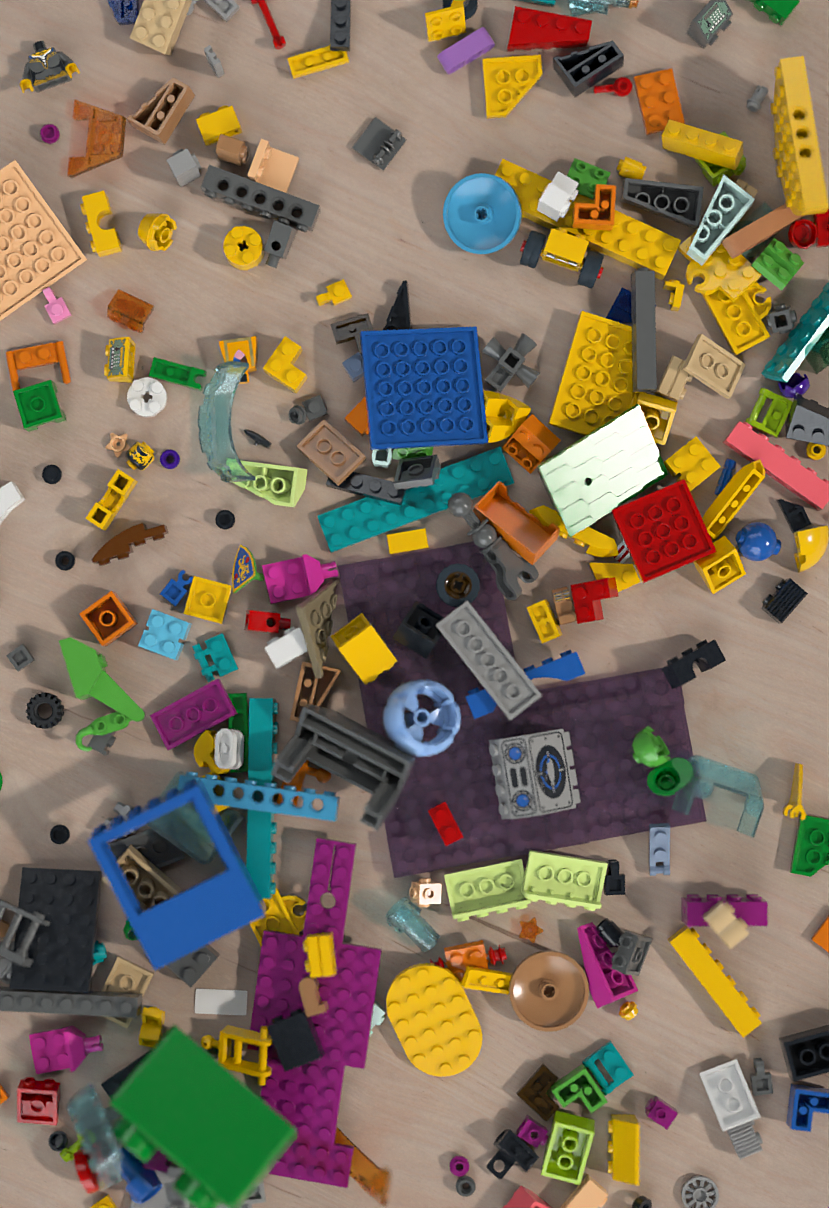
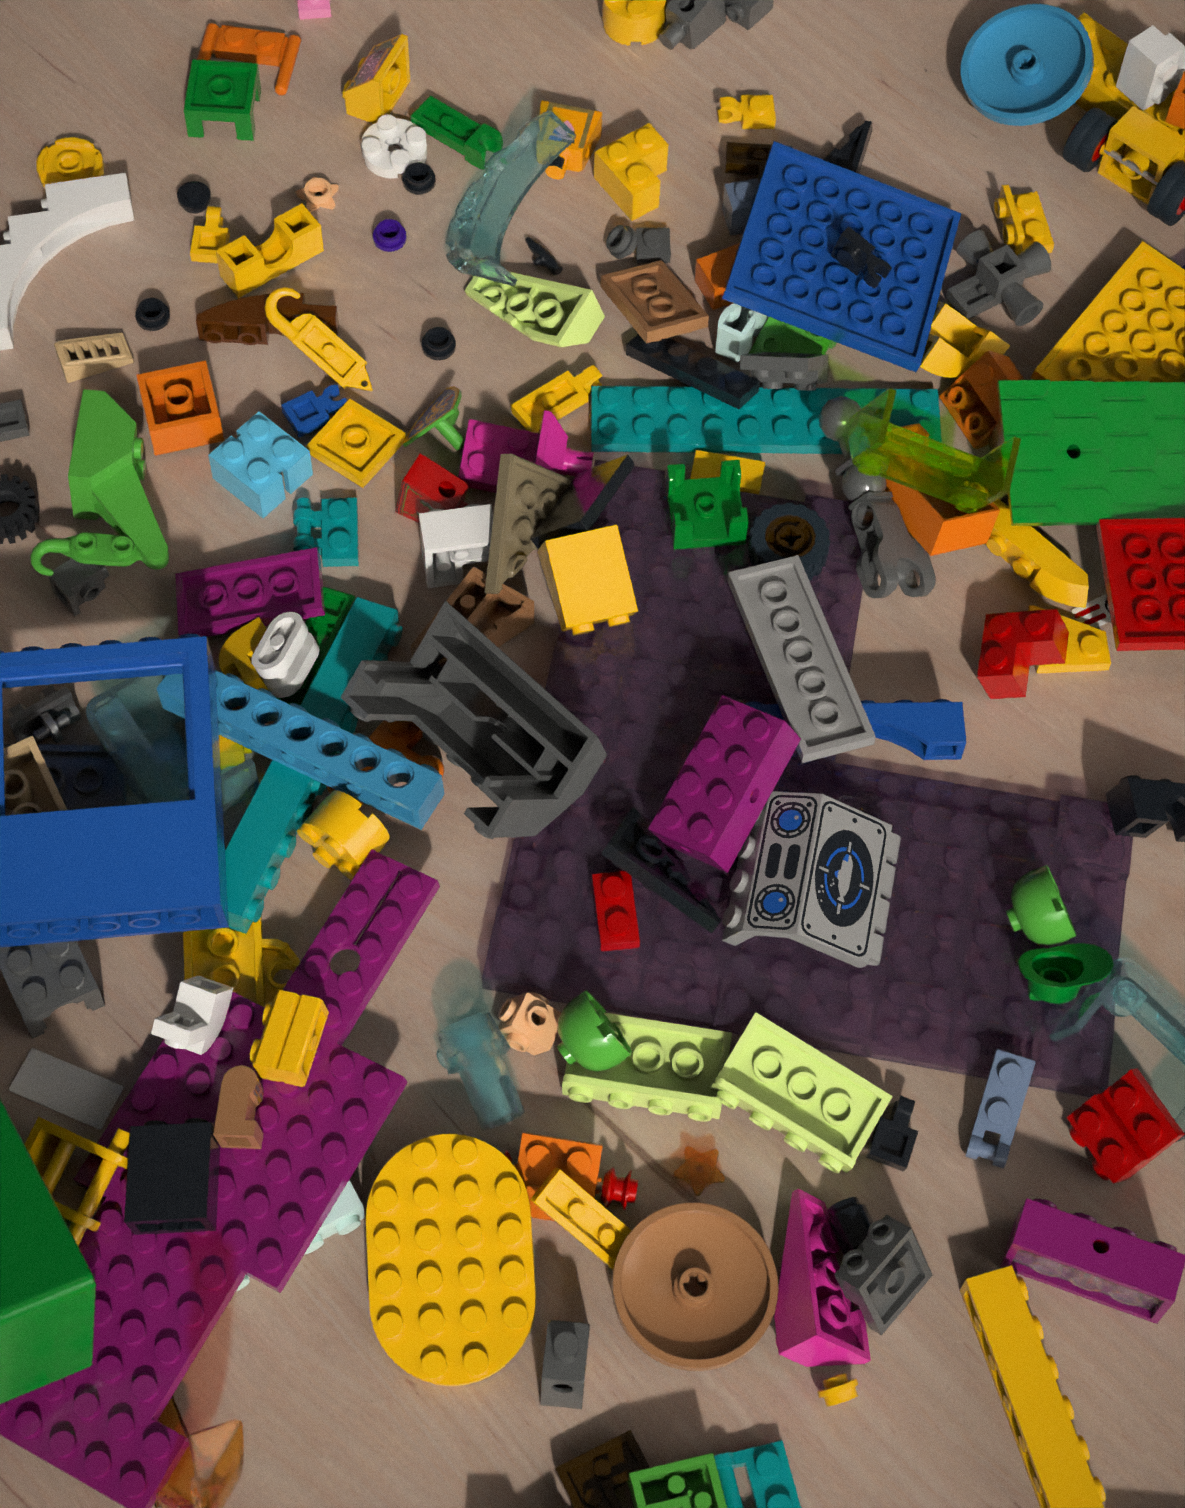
camera: 20 degrees right, 25 degrees down
clear orange bracket [107,289,154,333] -> none
head [125,441,154,471] -> none
light blue wheel [383,679,461,757] -> none
black slope [393,600,444,659] -> none
yellow hinge [526,599,563,644] -> none
medium nougat leg [551,586,577,626] -> none
tan brick [702,901,749,949] -> none
none -> tan slope [54,332,134,384]
none -> white brick [151,975,233,1055]
none -> yellow plate [190,206,230,263]
none -> yellow plate [265,287,373,392]
none -> yellow brick [297,790,390,880]
none -> black plate [402,162,436,195]
none -> yellow plate [511,365,602,433]
none -> black tile [530,454,635,549]
none -> dark grey torso [540,1320,590,1409]
none -> bright green cylinder [557,991,632,1071]
none -> black wing [601,807,722,933]
none -> magenta brick [648,695,801,873]
none -> green panel [665,460,748,550]
none -> black plate [830,227,892,289]
none -> clear neon green windscreen [846,388,1021,513]
none -> yellow bracket [994,184,1054,255]
none -> red plate [1066,1068,1185,1184]

